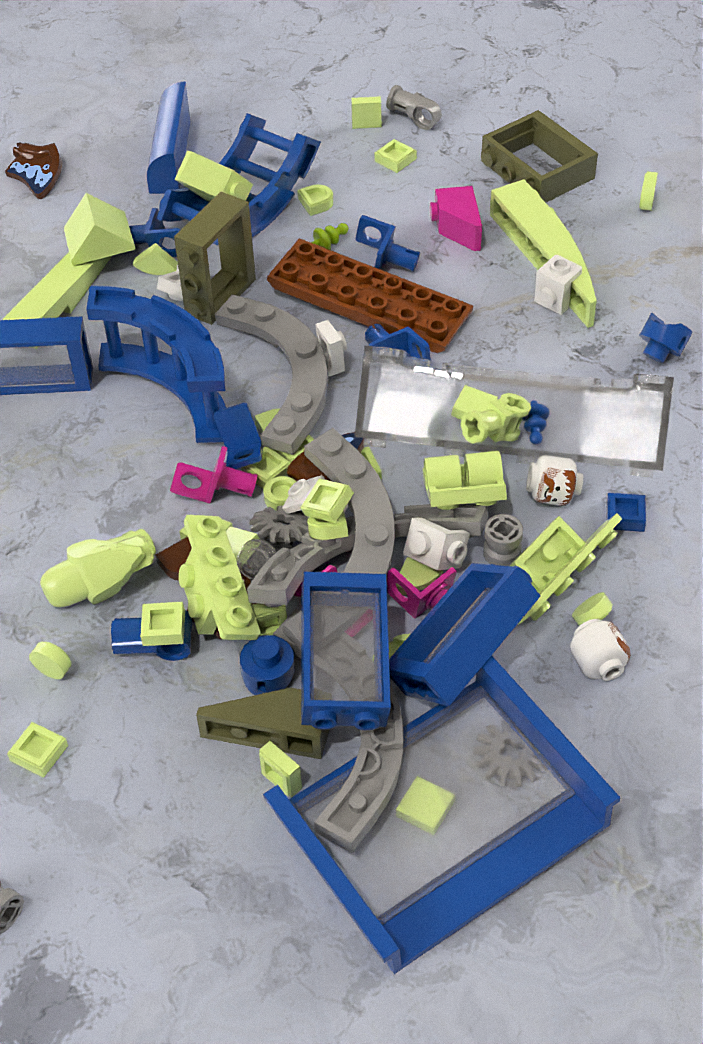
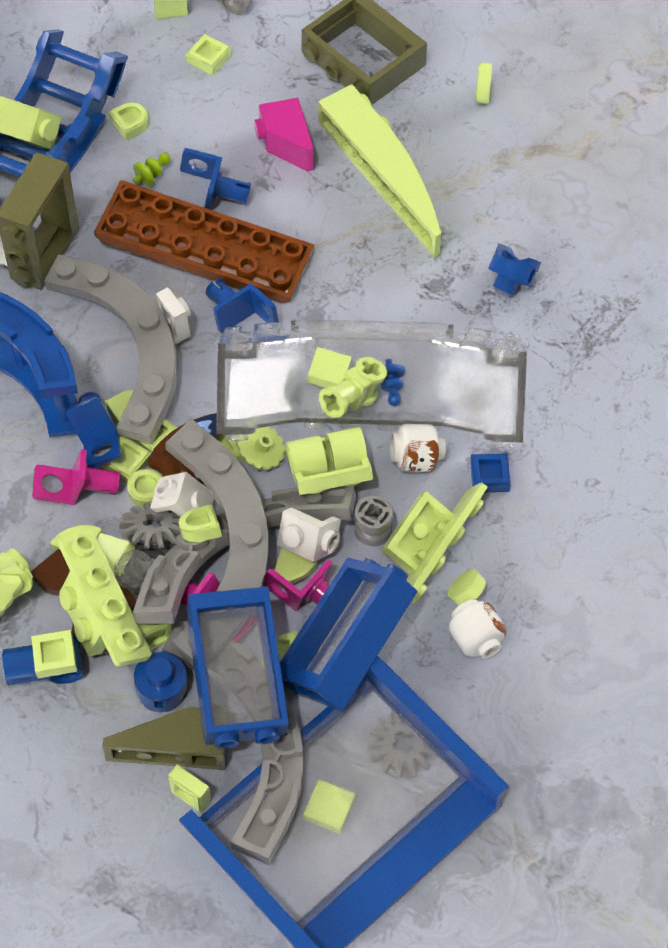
camera: 10 degrees left, 10 degrees up
yellowish green tile [300,479,354,523] -> none
white bracket [534,255,582,315] -> none
none -> yellowish green piece [236,423,285,471]

